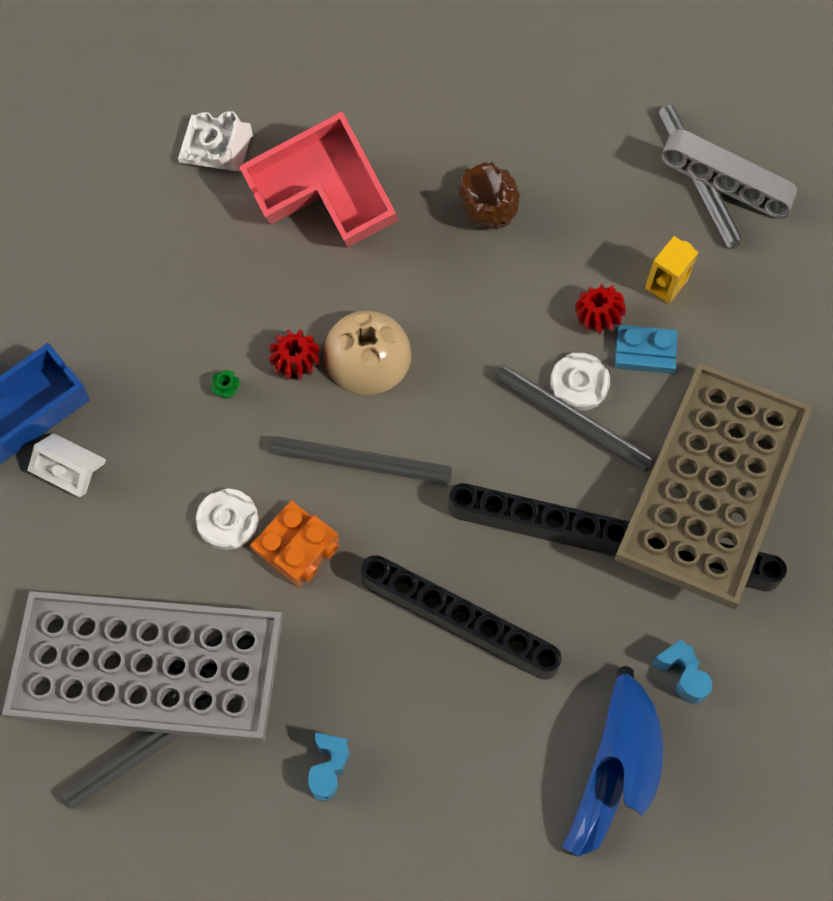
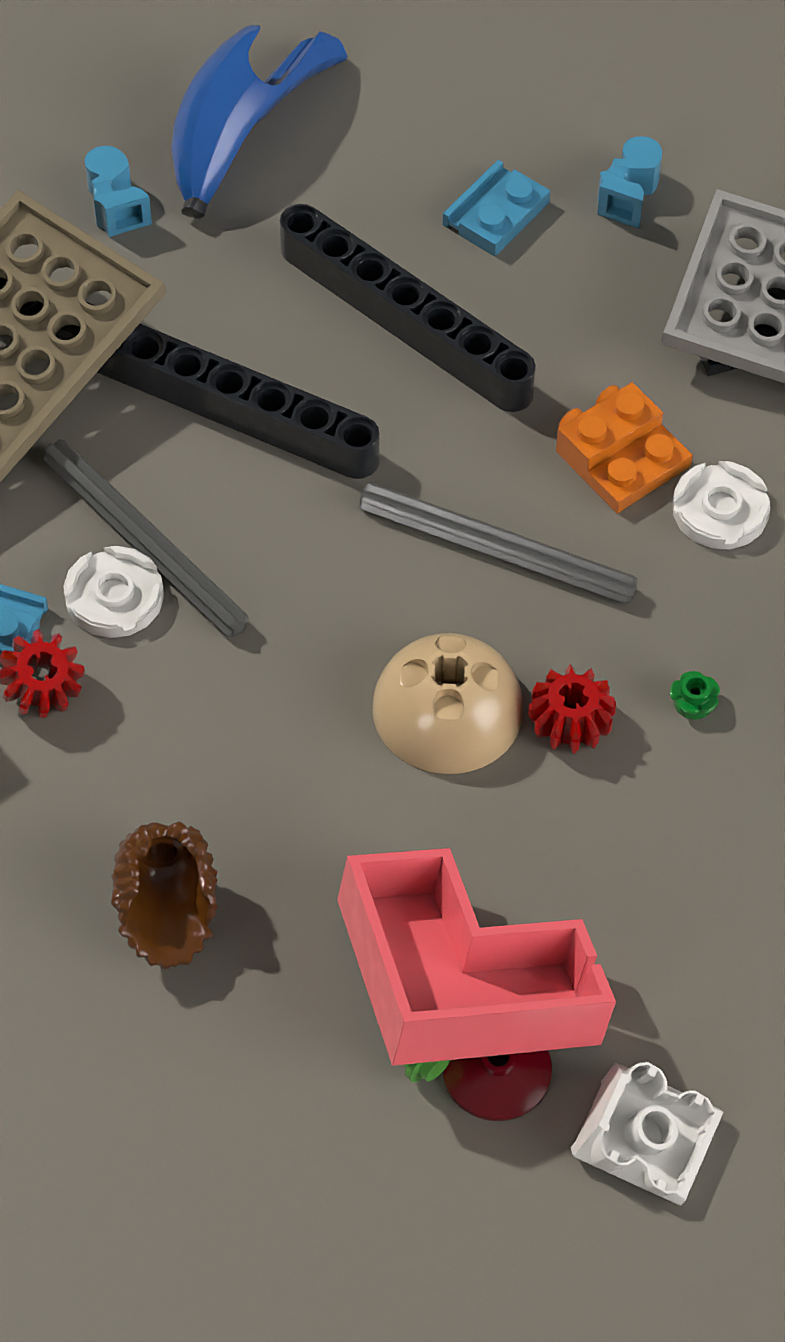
camera: 165 degrees left, 10 degrees down
none -> dark azure plate [442,160,550,257]

